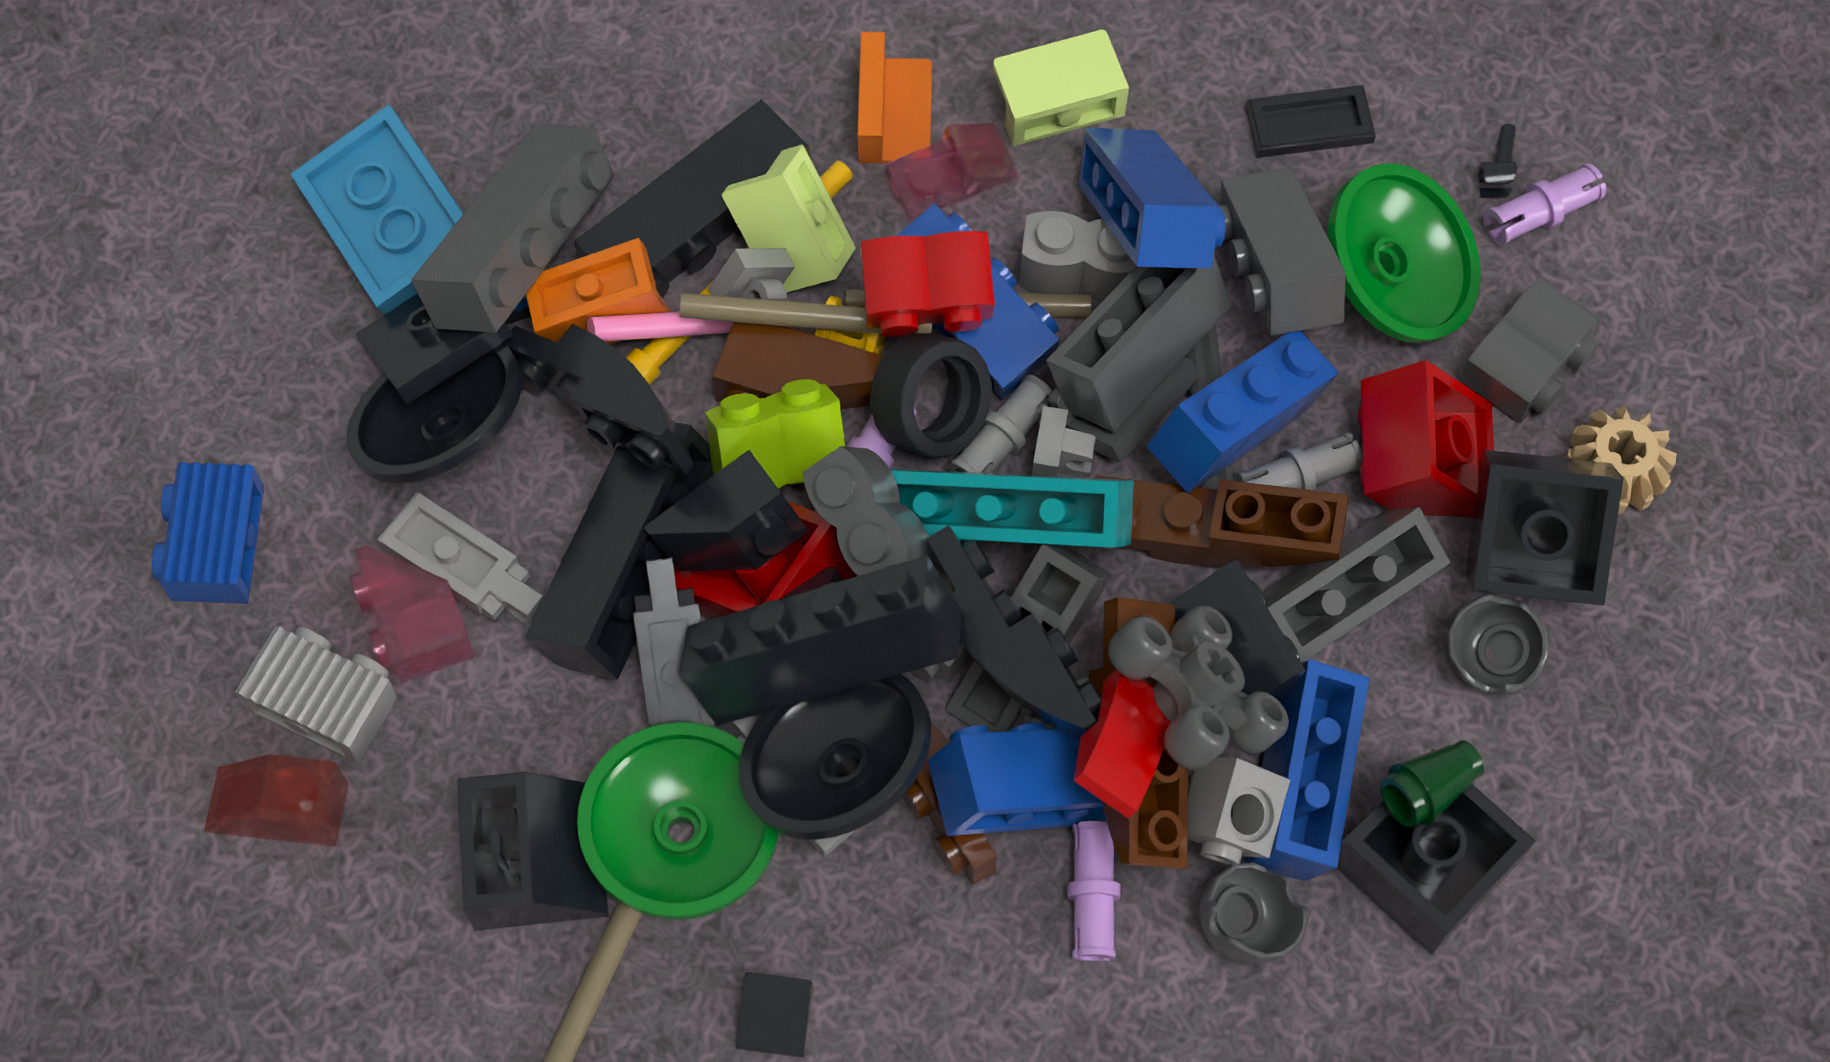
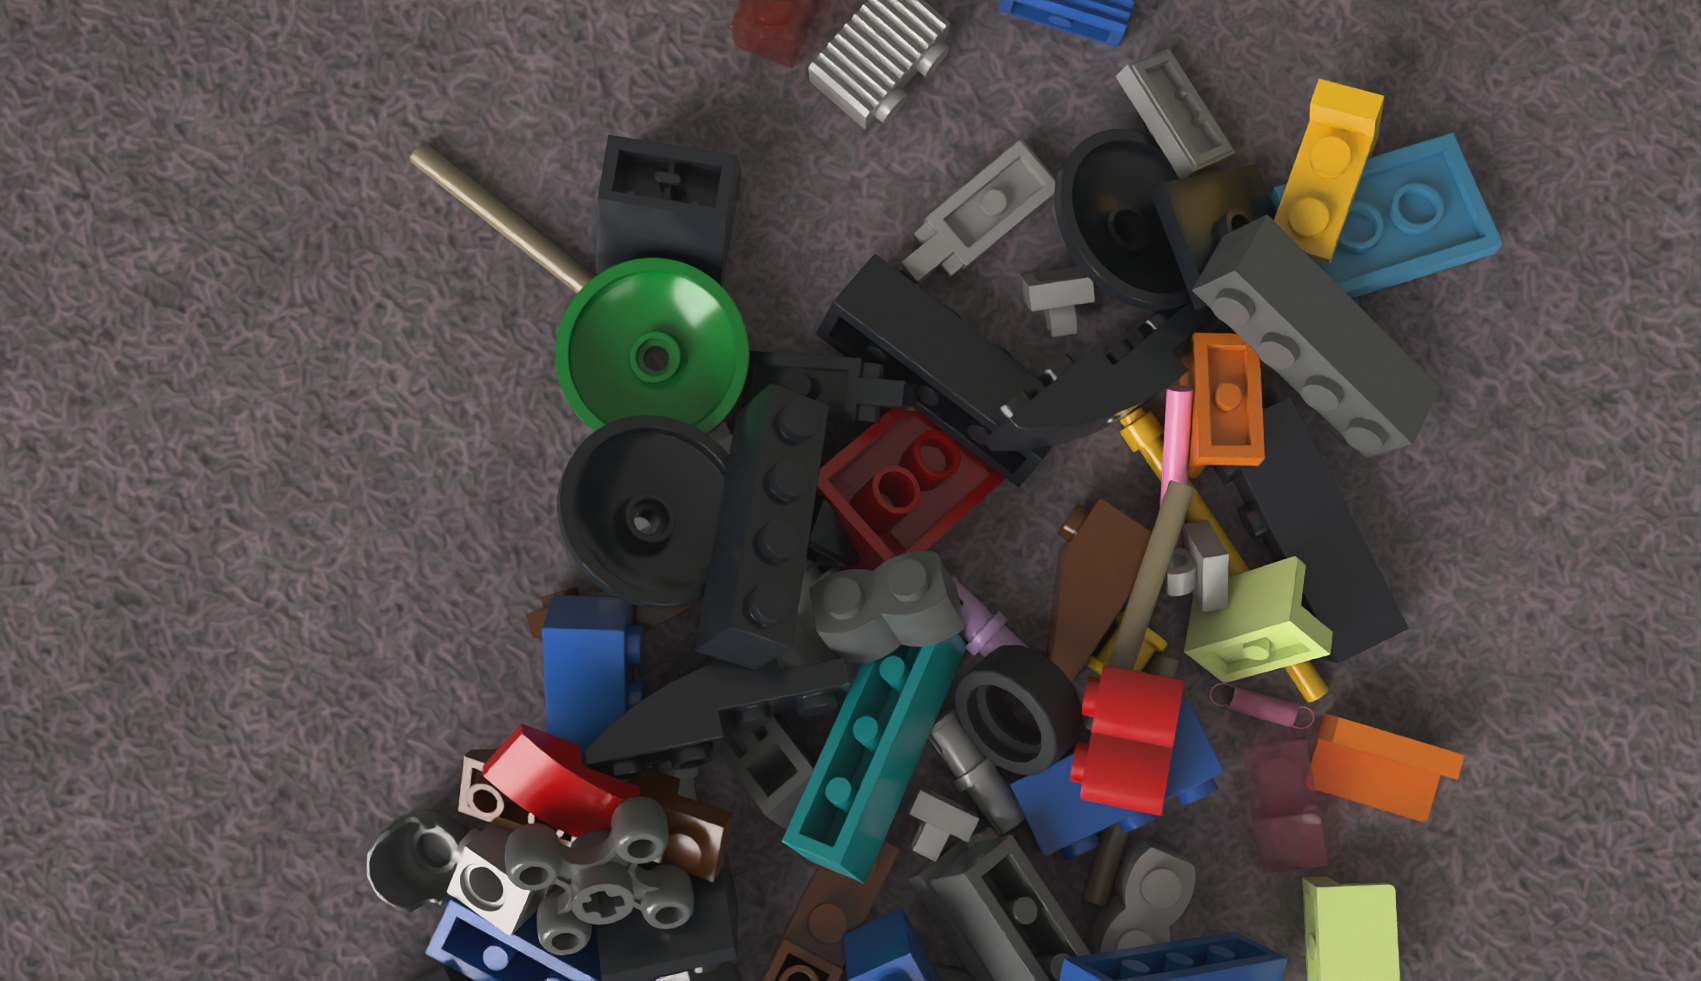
camera: 110 degrees right, 20 degrees up
clear pink slope [350,545,475,683] -> none
black slope [644,450,809,571] -> none
lime brick [704,379,845,488] -> none
black slope [736,972,813,1058] -> none
lavender pin [1068,821,1121,961] -> none
none -> light grey tile [1020,266,1095,337]
none -> light grey plate [1115,49,1235,179]
none -> bright pink piece [1210,683,1315,729]
none -> yellow bracket [1274,79,1384,266]

